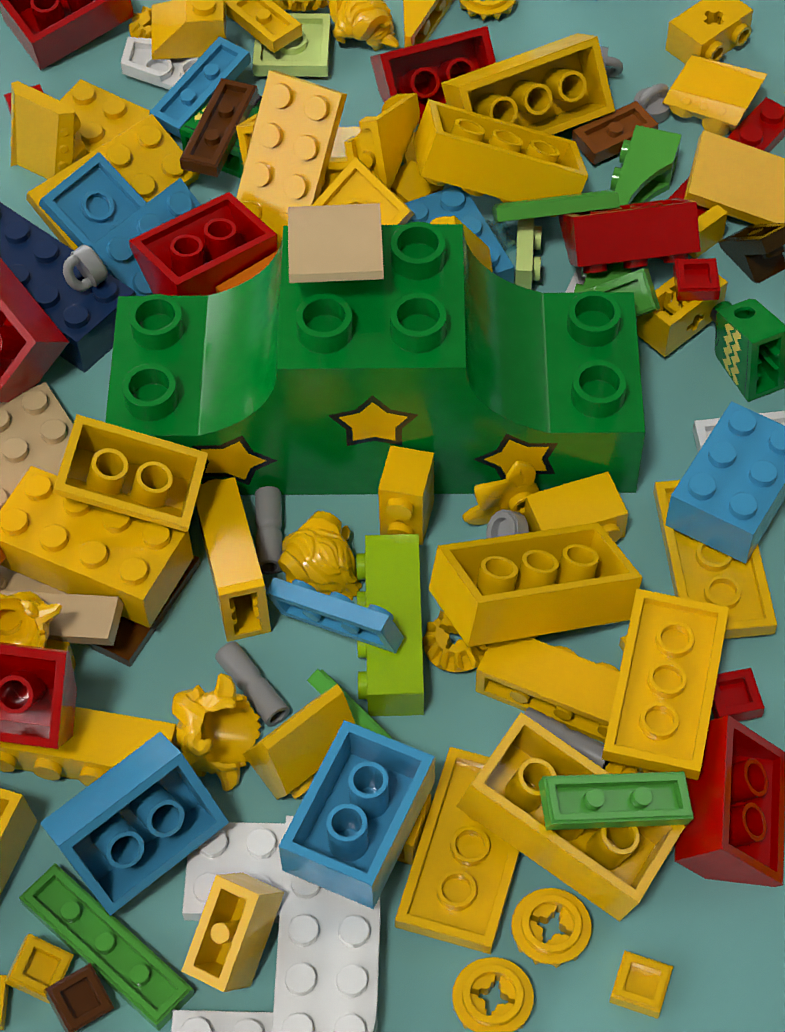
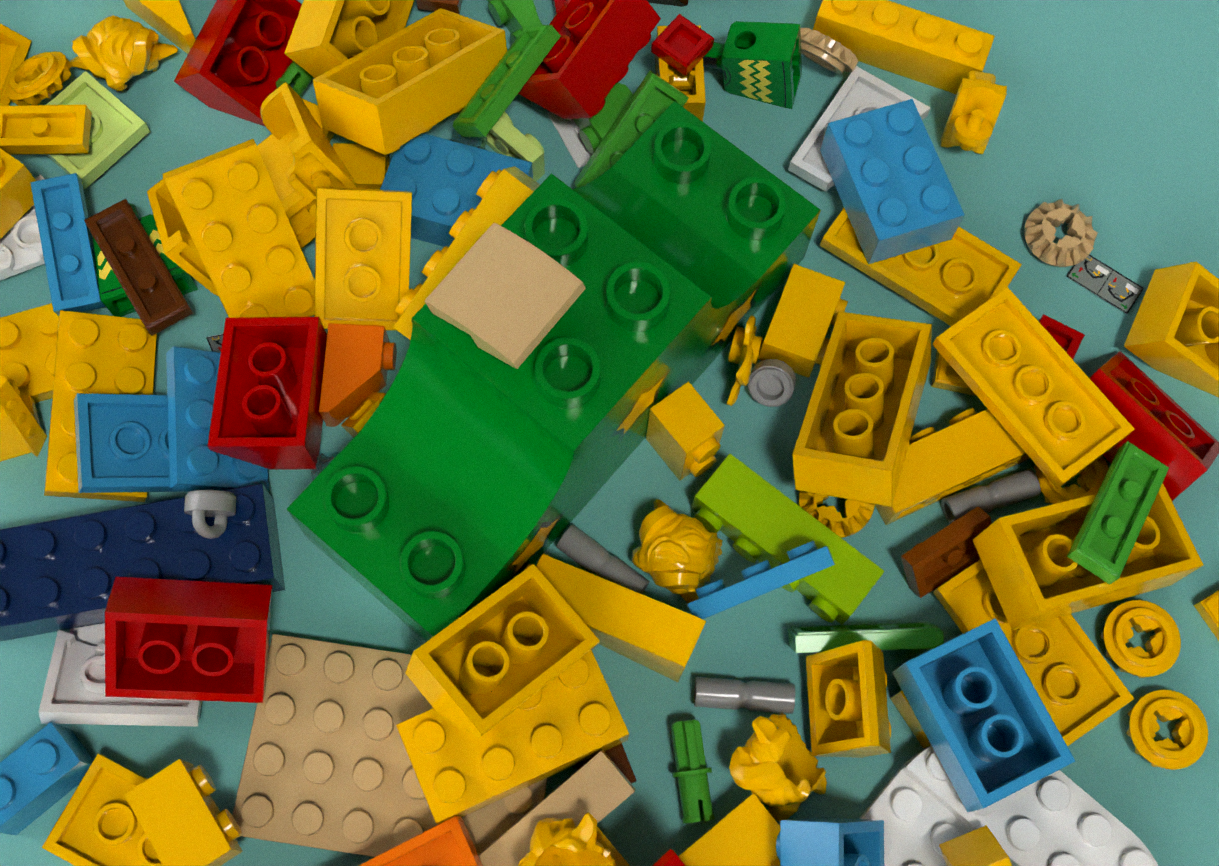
camera: 55 degrees left, 15 degrees up
none -> bright green axle [671,720,715,824]
none -> dark orange plate [901,507,992,598]

